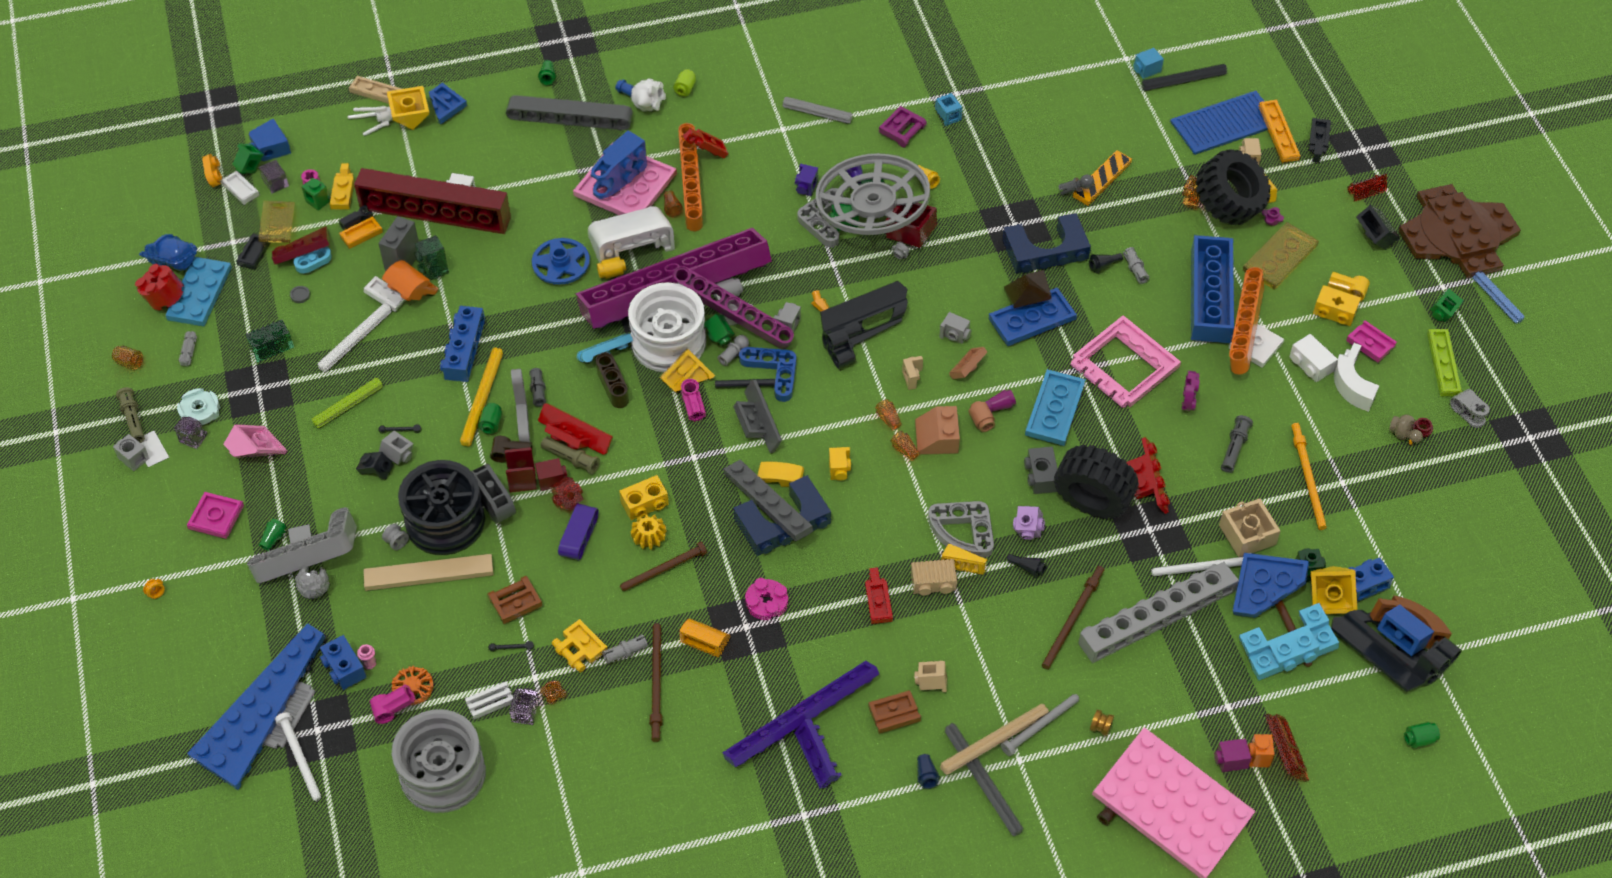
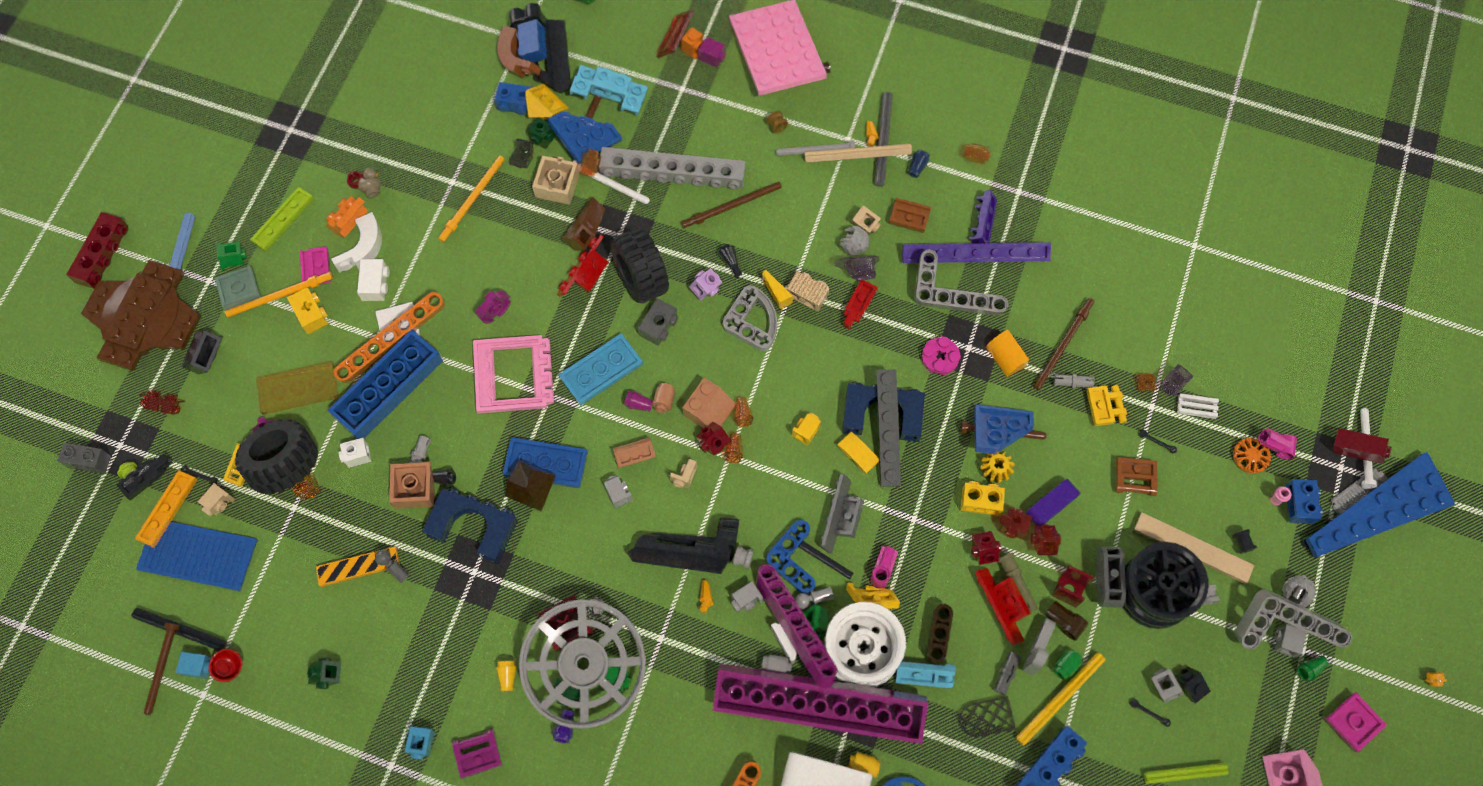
camera: 145 degrees left, 15 degrees up
light grey wheel [392,709,486,813] -> none
dark red brick [535,458,568,491] -> none
dark purple brick [795,163,818,196] -> none
light grey beam [797,188,843,247] -> none
dark grey pin [1221,415,1253,473] -> none
yellow piece [1328,272,1370,301] -> none
light grey piece [1450,389,1490,428] -> none
none -> dark grey brick [57,443,111,474]
none -> dark red brick [66,212,129,289]
none -> lime plate [117,462,137,479]
none -> reddish brown bar [144,622,180,715]
none -> black hinge [180,466,218,485]
none -> red hair [208,649,243,682]
none -> sand green plate [215,265,261,310]
none -> light orange bar [225,272,333,317]
none -> dark green brick [307,658,341,689]
none -> orange brick [326,196,368,238]
none -> white brick [339,438,372,468]
none -> nougat slope [389,462,435,509]
none -> clear smoke bracket [509,139,533,168]
none -> reddish brown slope [562,197,605,251]
none -> clear orange brick [580,148,602,177]
none -> dark red brick [696,422,731,455]
none -> light grey wheel [733,545,754,569]
none -> piece [835,256,879,281]
none -> light grey piece [840,226,869,255]
none -> light orange bar [866,121,879,147]
none -> light grey beam [915,250,1008,316]
none -> clear smoke window [959,696,1016,737]
none -> clear orange brick [964,143,991,164]
none -> dark red brick [971,531,1002,565]
none -> blue plate [974,404,1034,454]
none -> clear red brick [999,508,1032,540]
none -> black bush [1232,529,1257,554]
none -> dark red brick [1334,428,1392,464]

